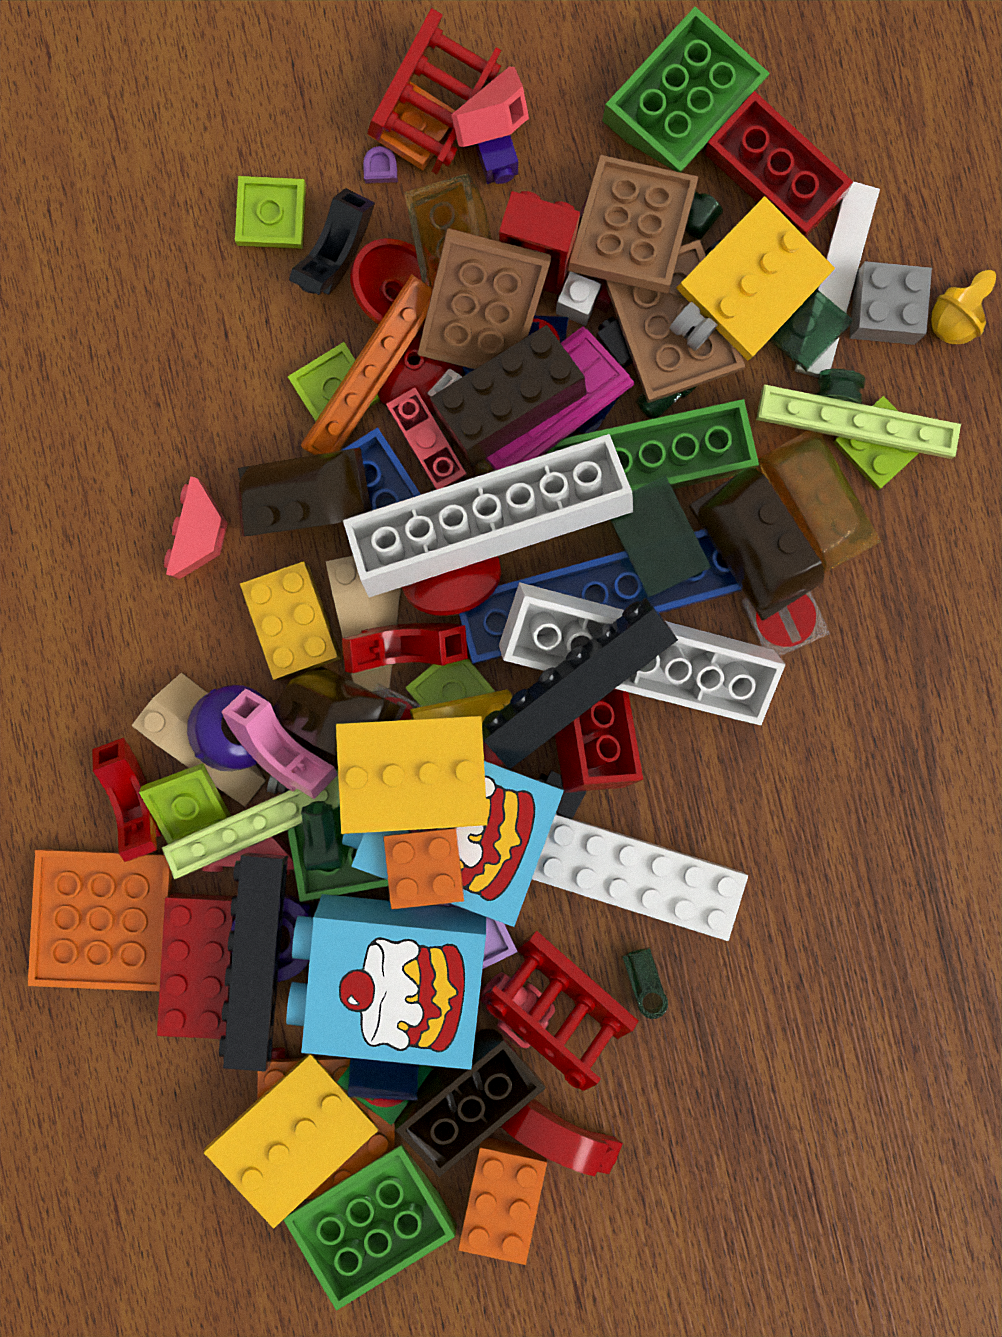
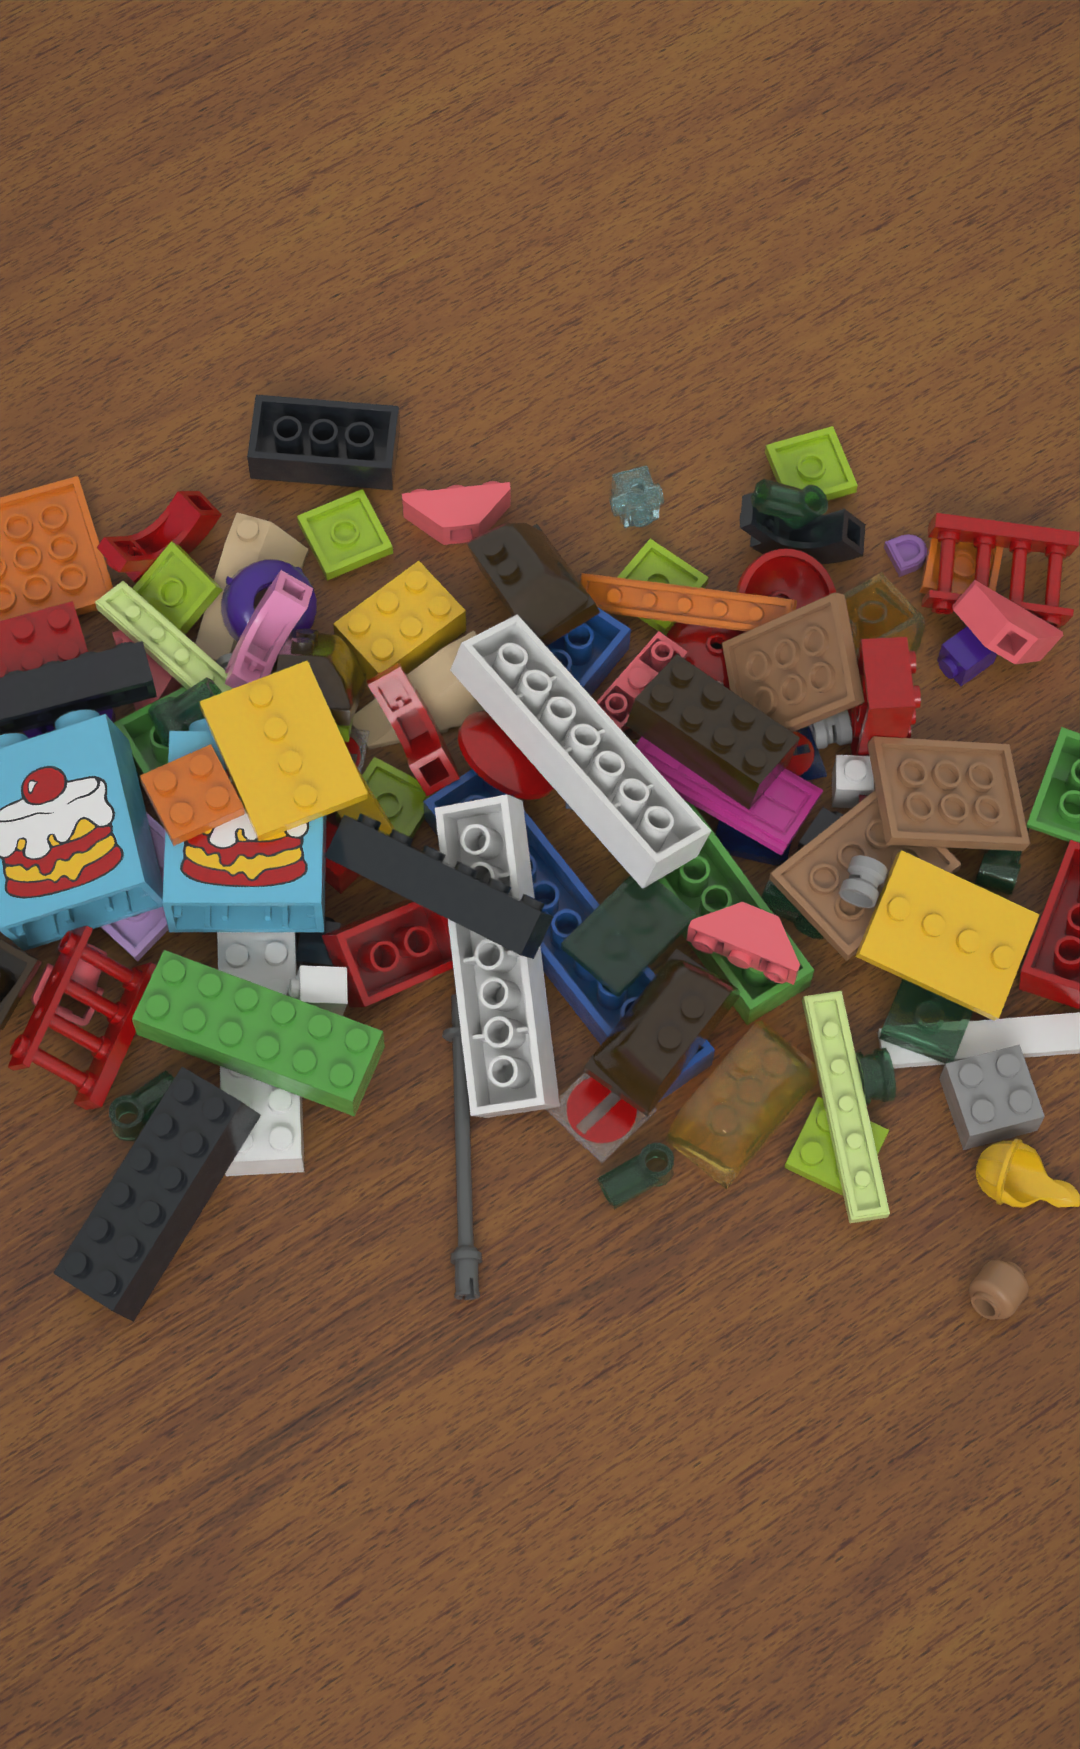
camera: 70 degrees right, 20 degrees down
none -> black brick [54,1067,261,1322]
none -> bright green brick [132,950,385,1117]
none -> black brick [247,395,400,490]
none -> white brick [288,965,348,1016]
none -> lime plate [297,489,393,581]
none -> dark grey bar [442,994,482,1300]
none -> clear green piece [597,1143,674,1210]
none -> clear light blue brick [609,465,664,528]
none -> coral slope [686,902,800,985]
none -> clear green piece [751,479,828,529]

